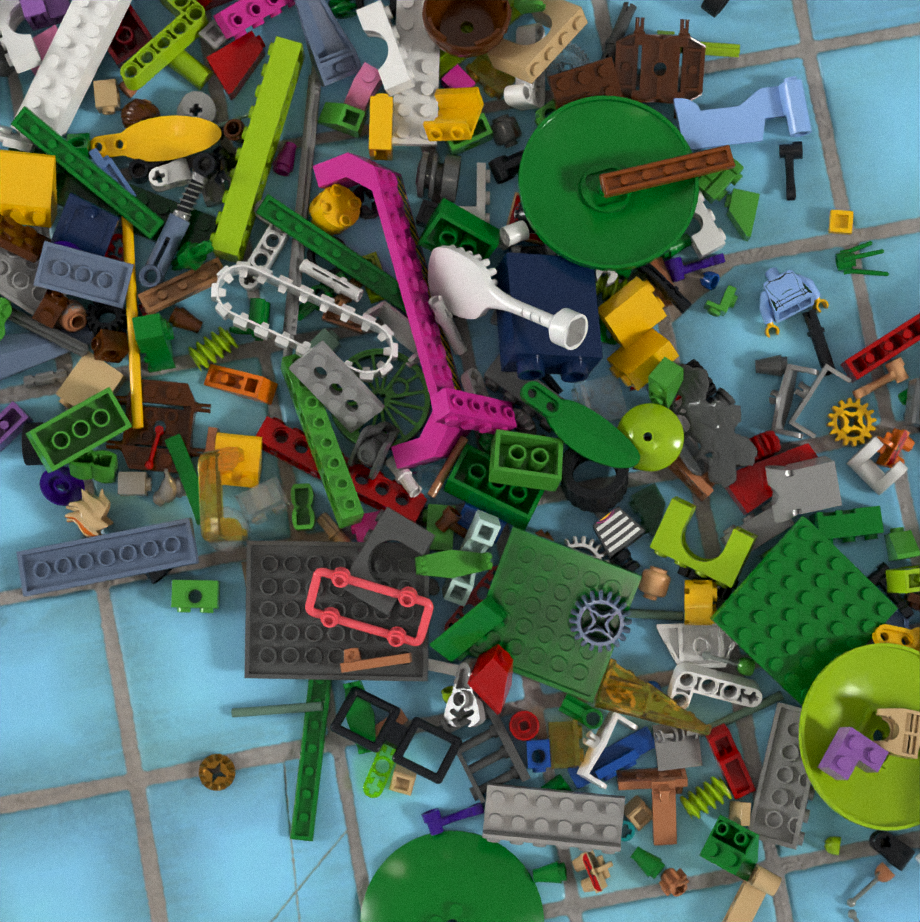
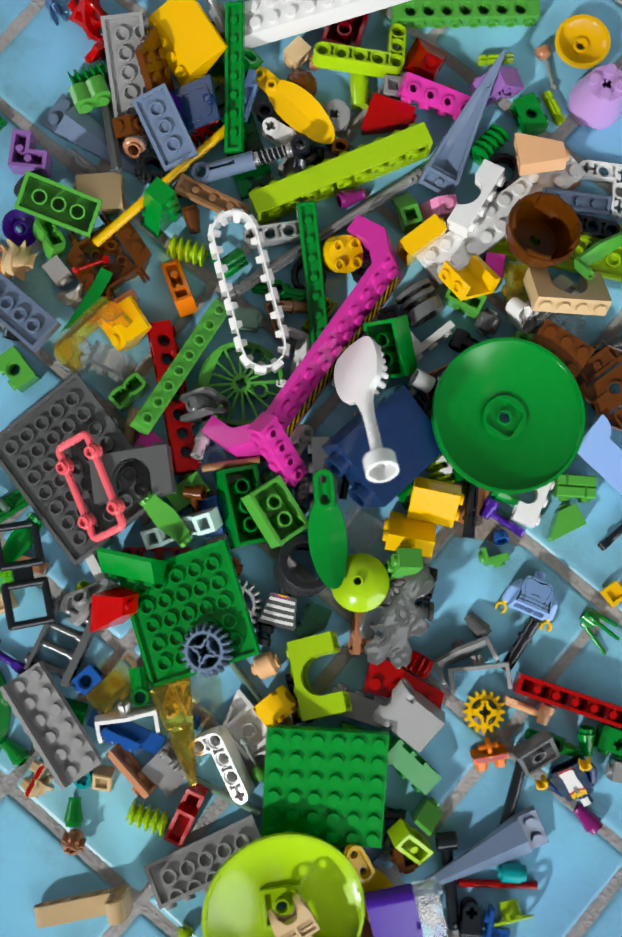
camera: 50 degrees right, 0 degrees up
reddish brown brick [91,329,129,363] -> none
green axle [171,240,214,271] -> none
light grey plate [289,340,385,433] -> none
white pin [299,259,364,302] -> none
nougat hinge [340,648,412,673] -> none
white pin [428,295,467,355] -> none
red wheel [509,710,539,741] -> none
dark orange tile [599,145,736,198] -> none
nougat hinge [651,777,677,846] -> none
green slope [699,815,759,881] -> none
tan slope [729,800,751,826] -> none
medium lavender brick [817,727,889,780] -> none
white connector [846,436,908,496] -> none

